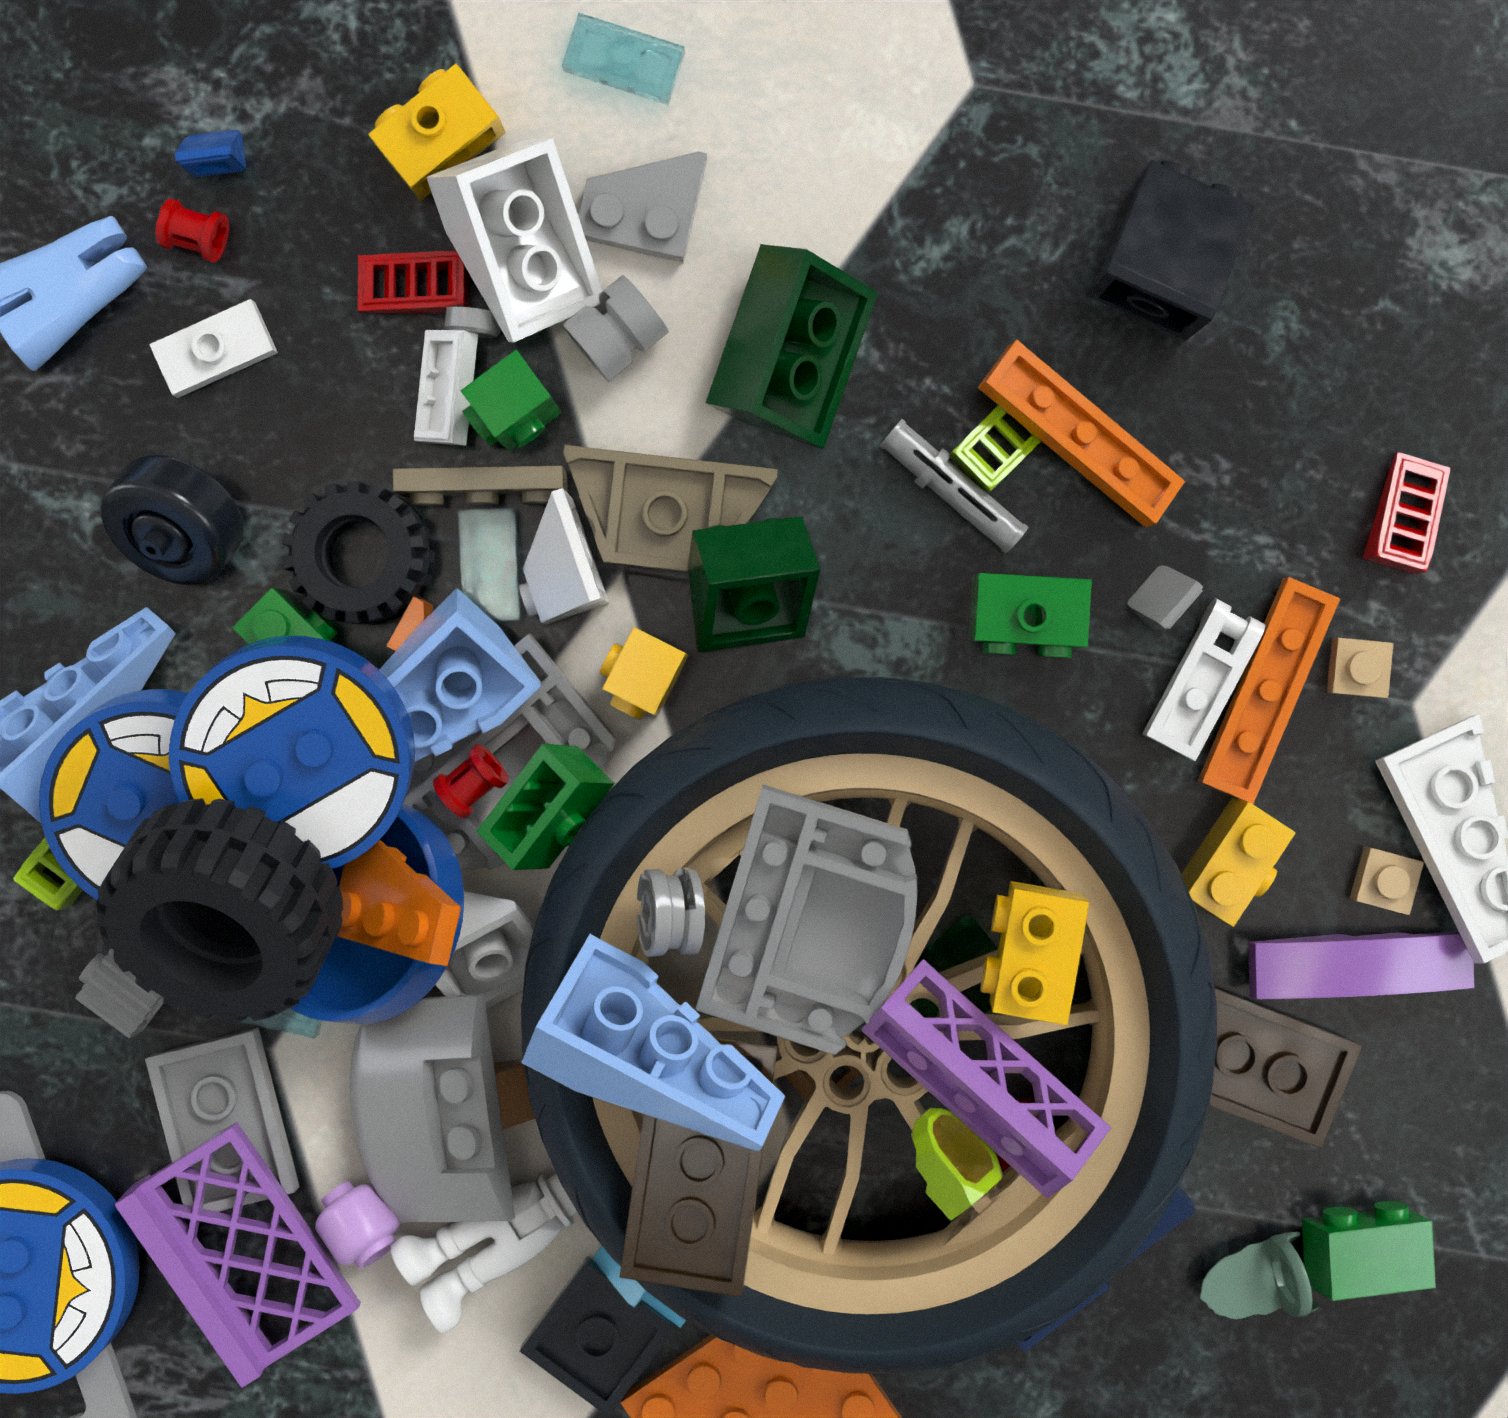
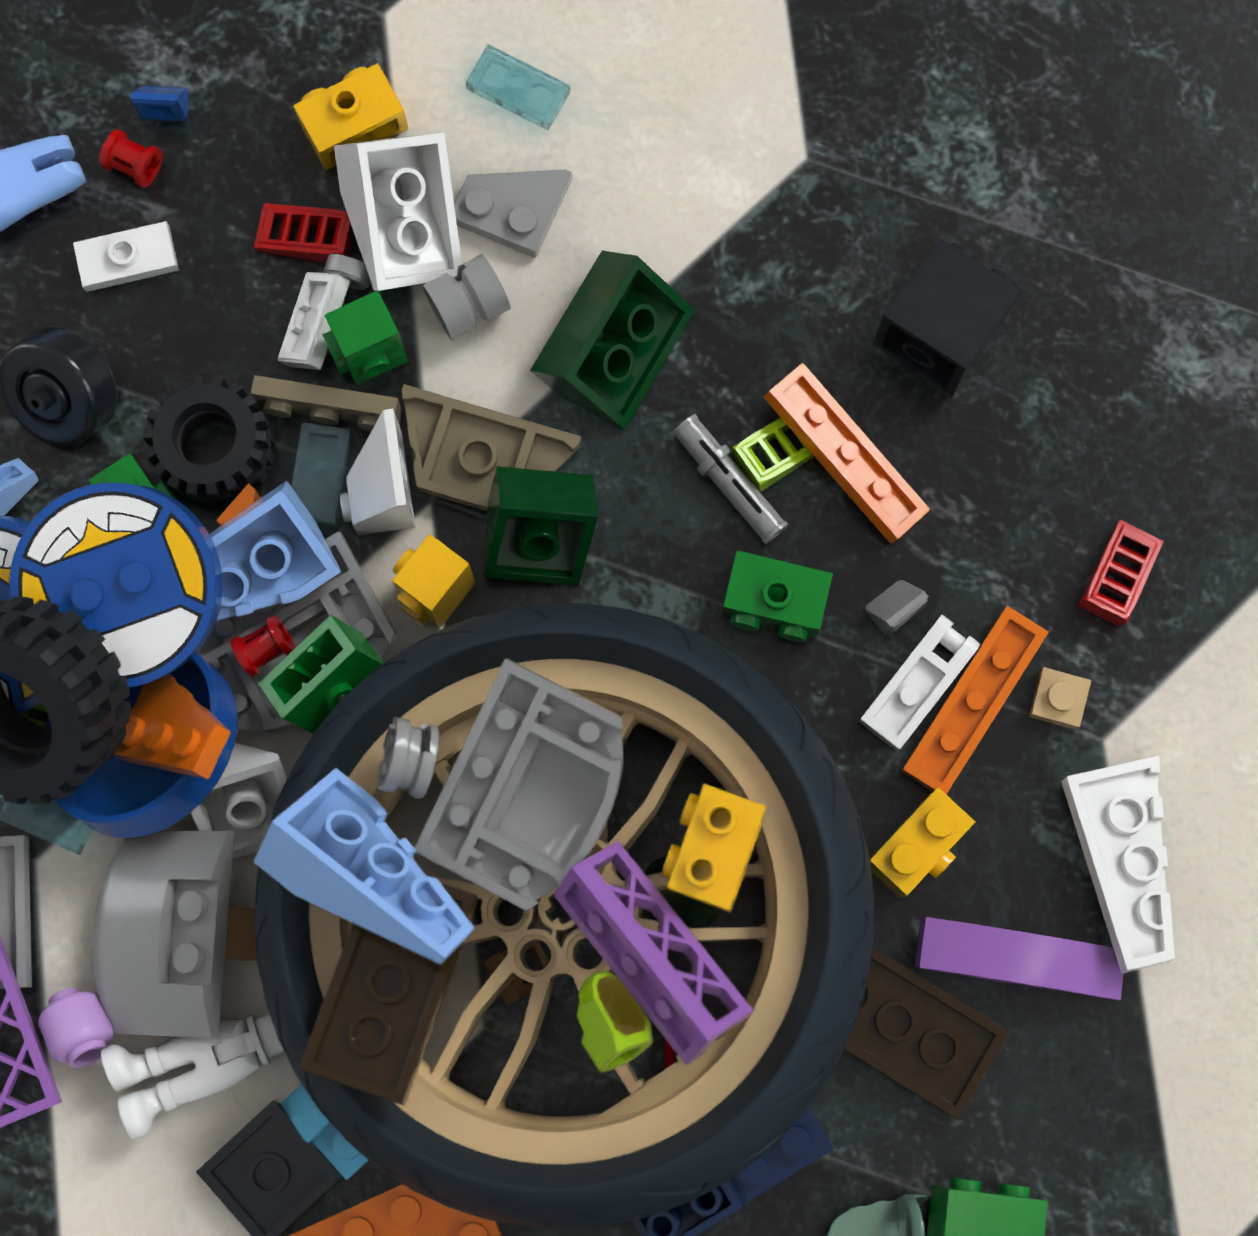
camera: 10 degrees right, 10 degrees down
tan plate [1349,846,1424,915] -> none

